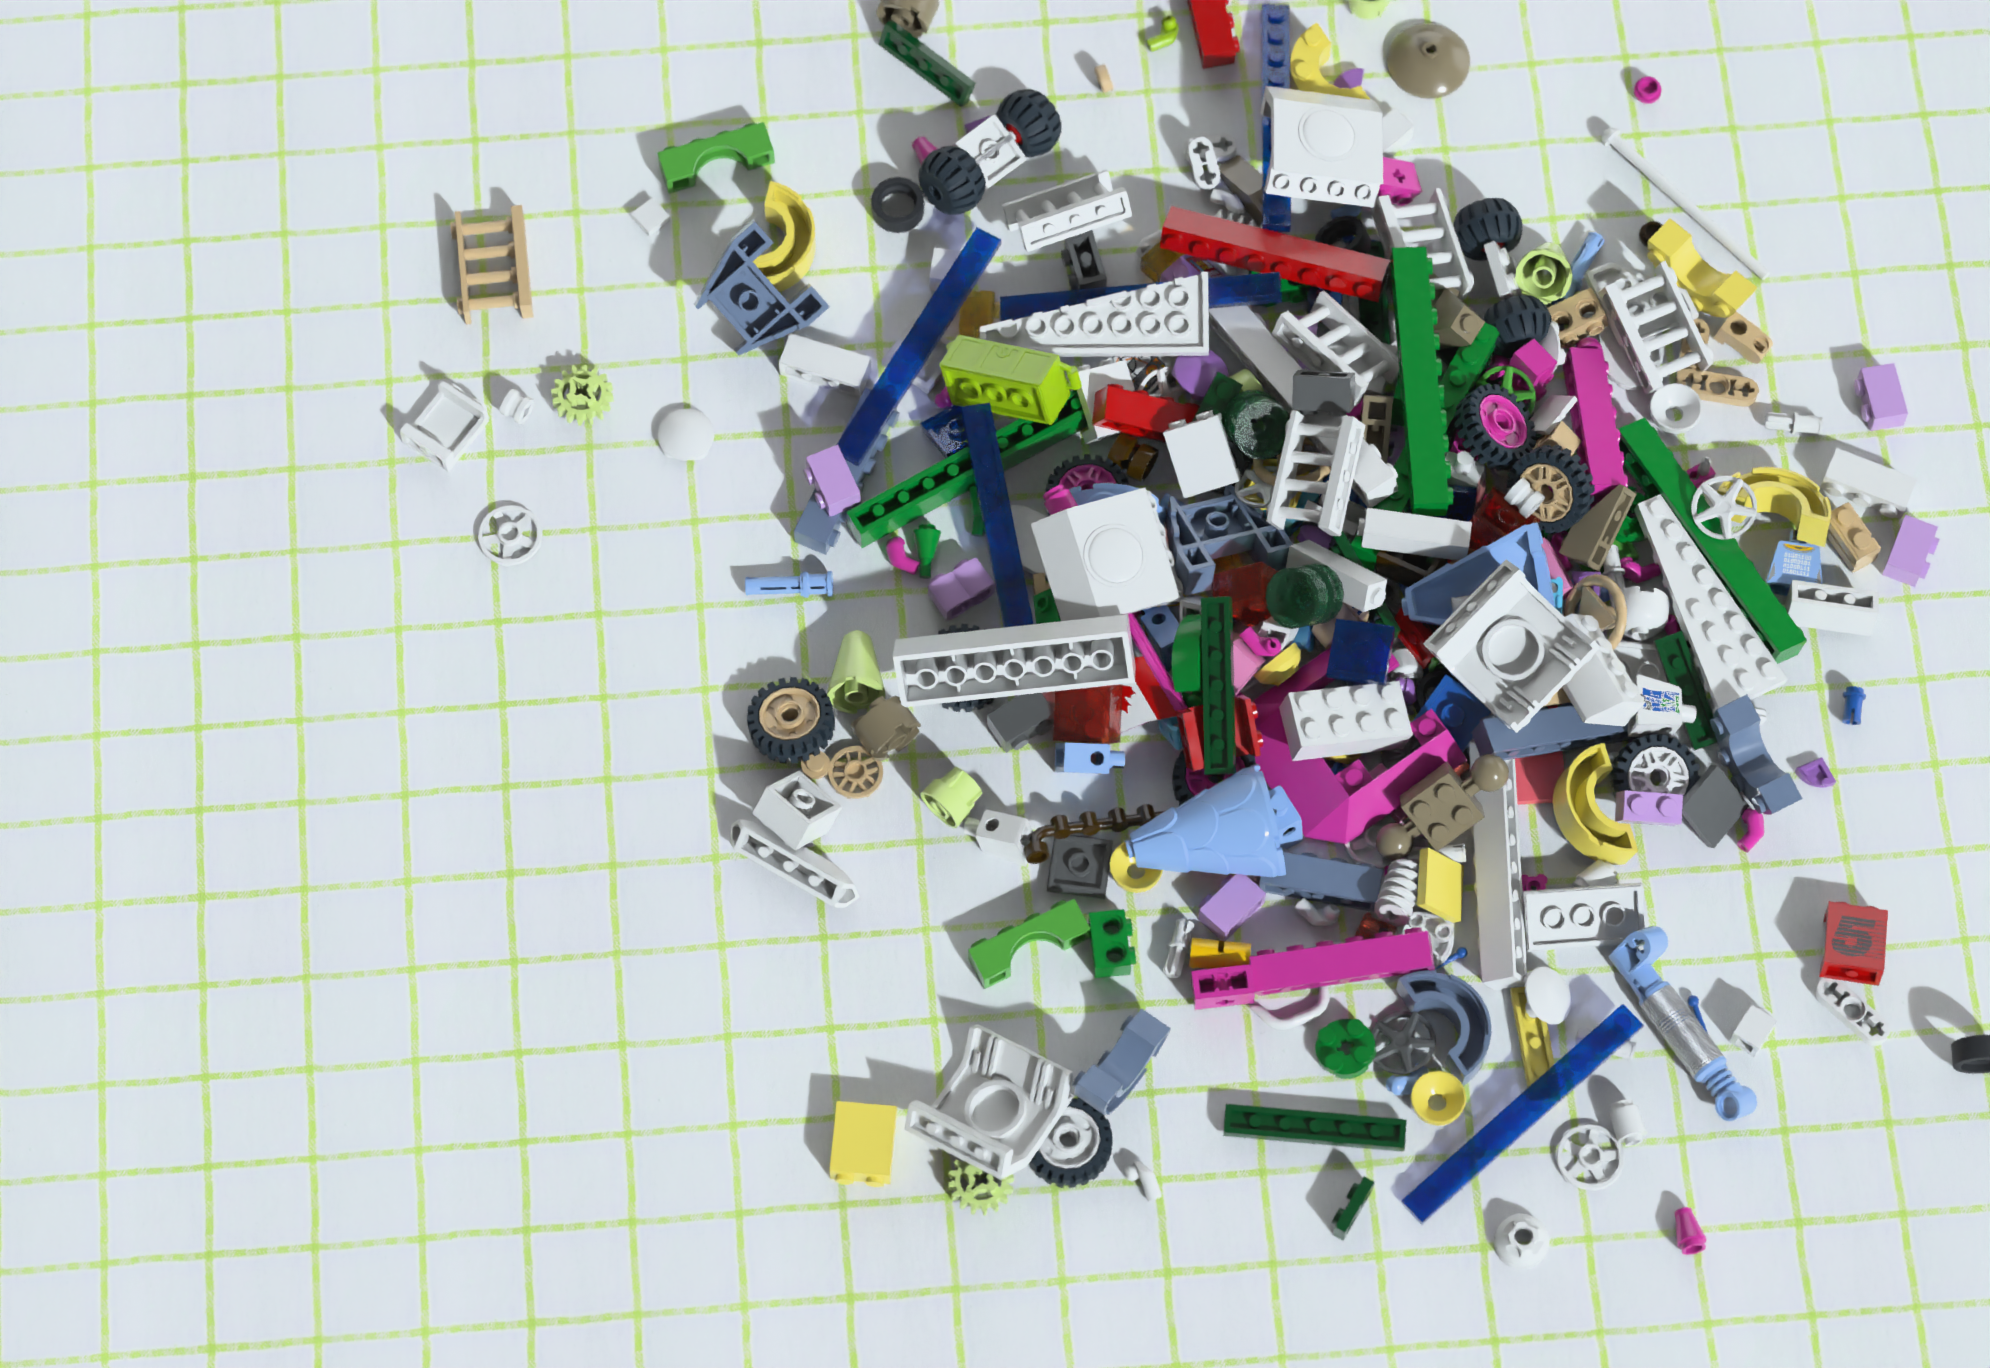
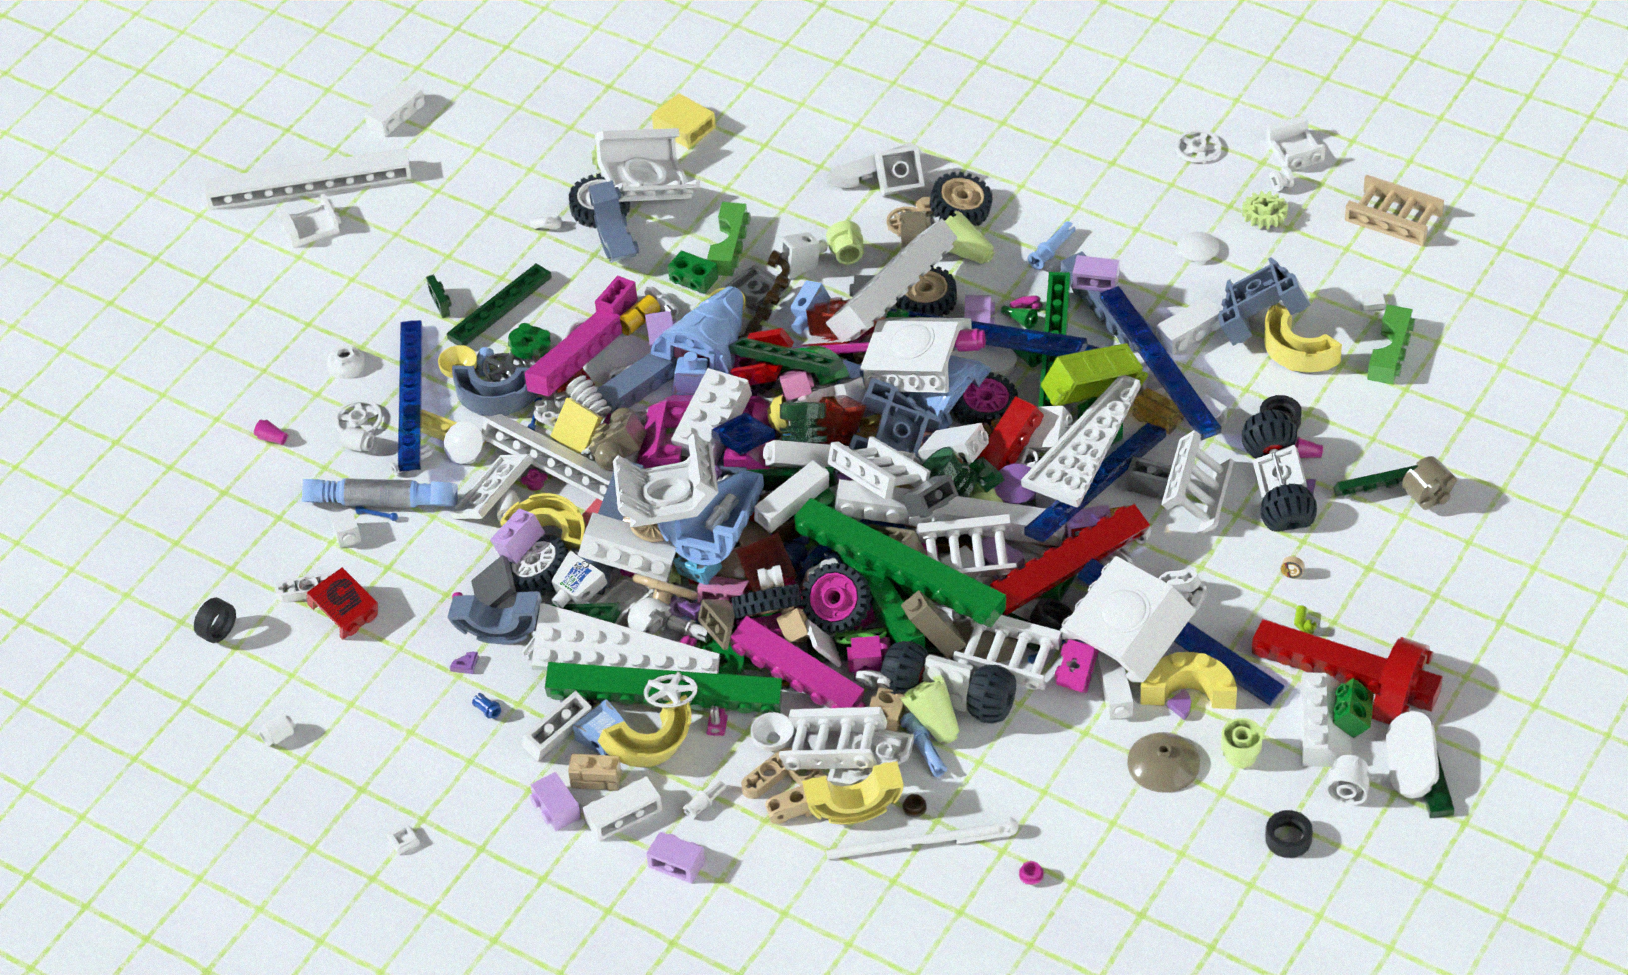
camera: 130 degrees right, 20 degrees down
dark pink arm [1239,626,1281,656] -> none

